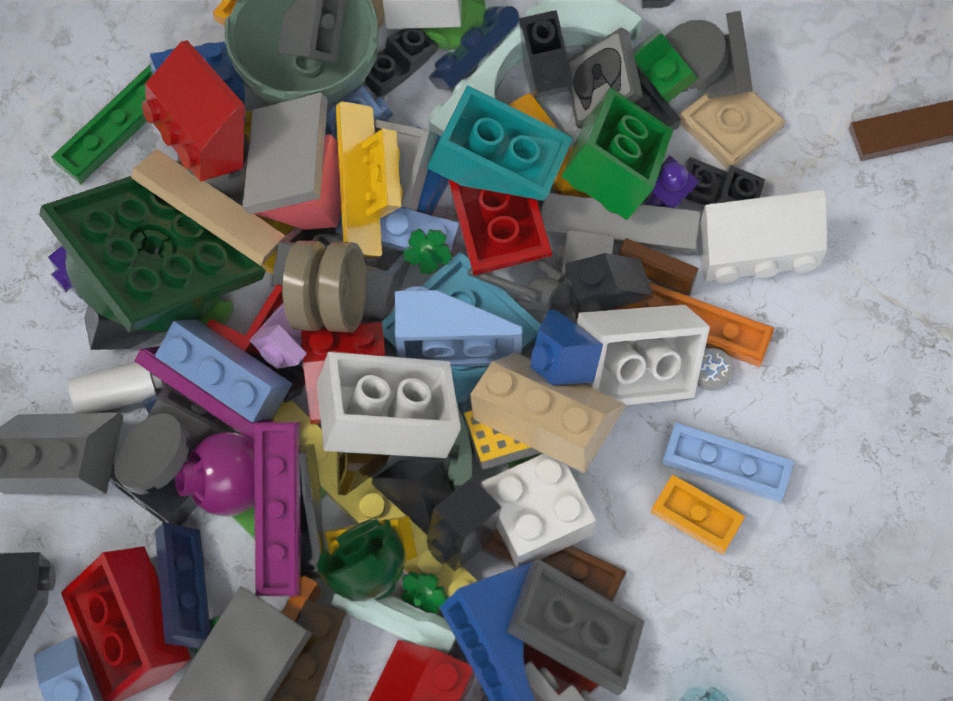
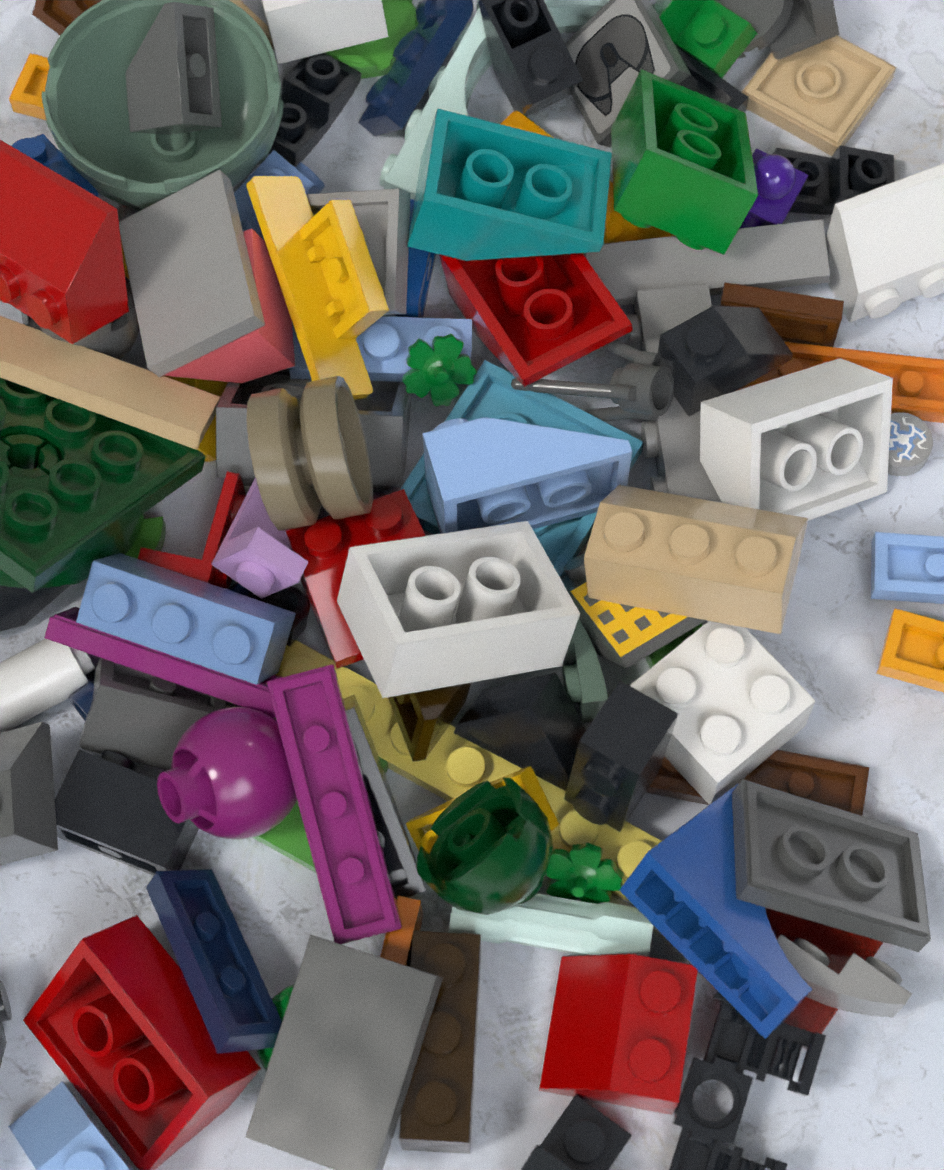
camera: 15 degrees left, 0 degrees up
dark grey tile [114,413,190,494] -> none
blue slope [530,309,603,386] -> none

